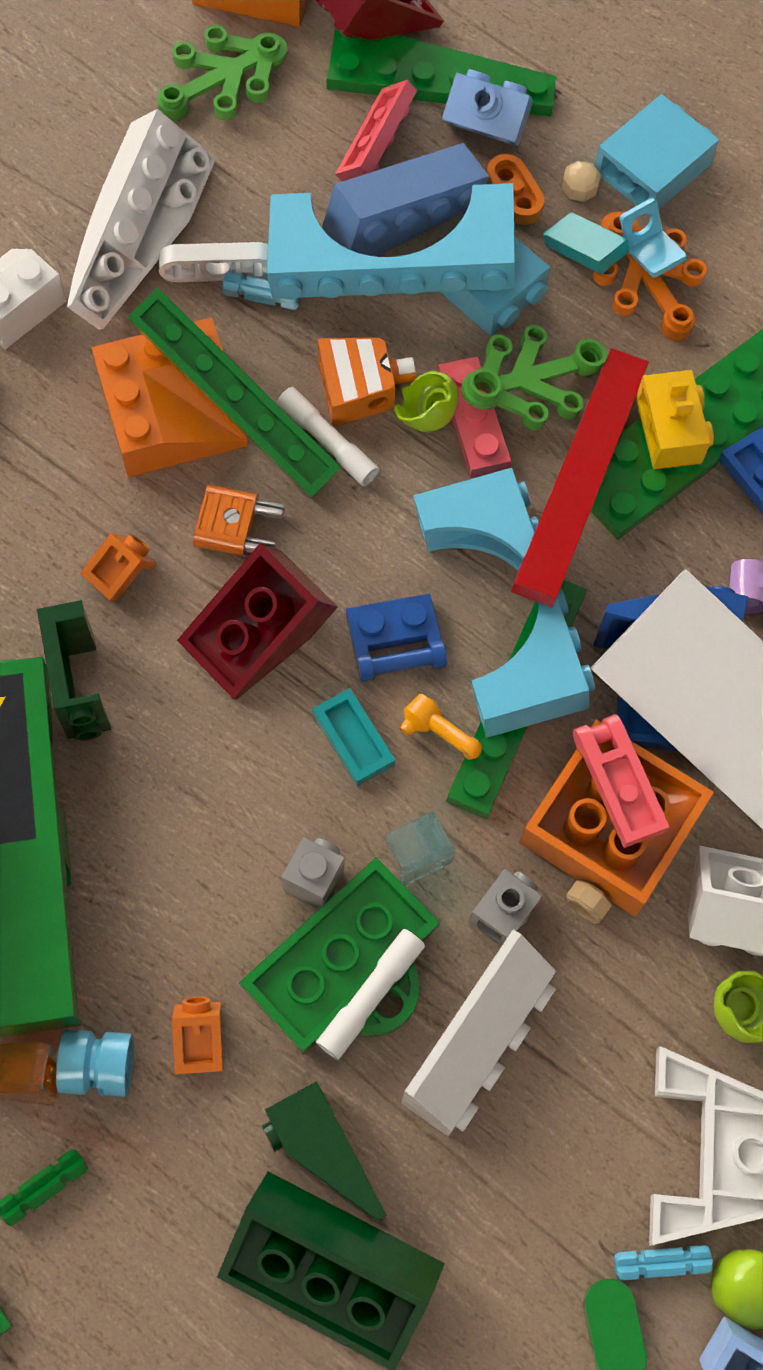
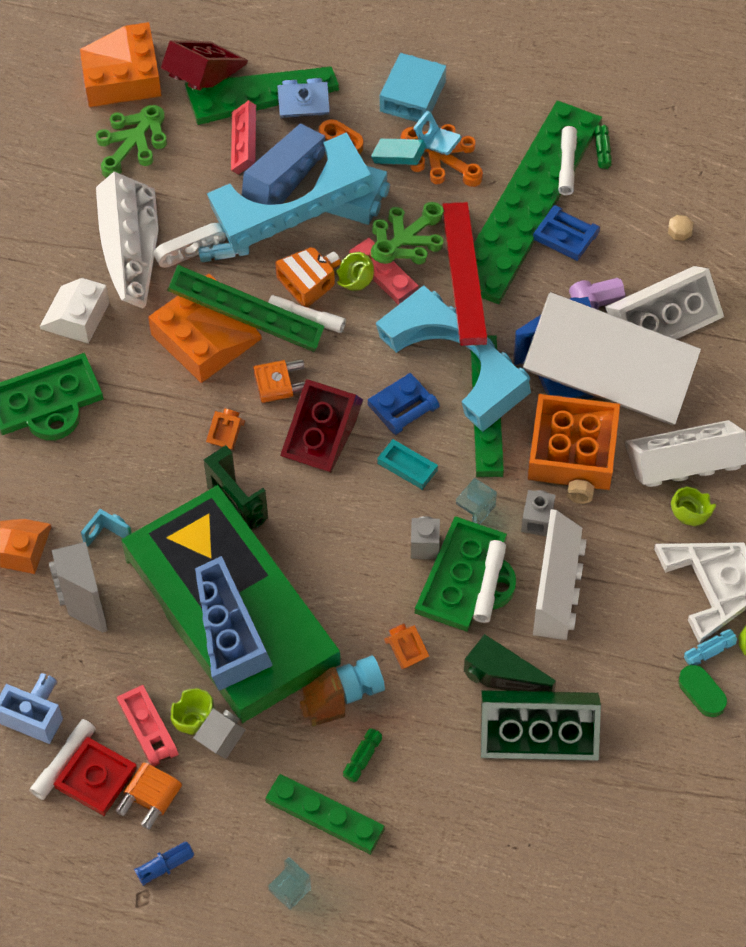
camera: 20 degrees left, 10 degrees down
light orange piece [400,694,482,760] -> none
tan tile [561,161,601,202] -> none
coral plate [573,714,670,848] -> none
yellow brick [636,370,714,470] -> none

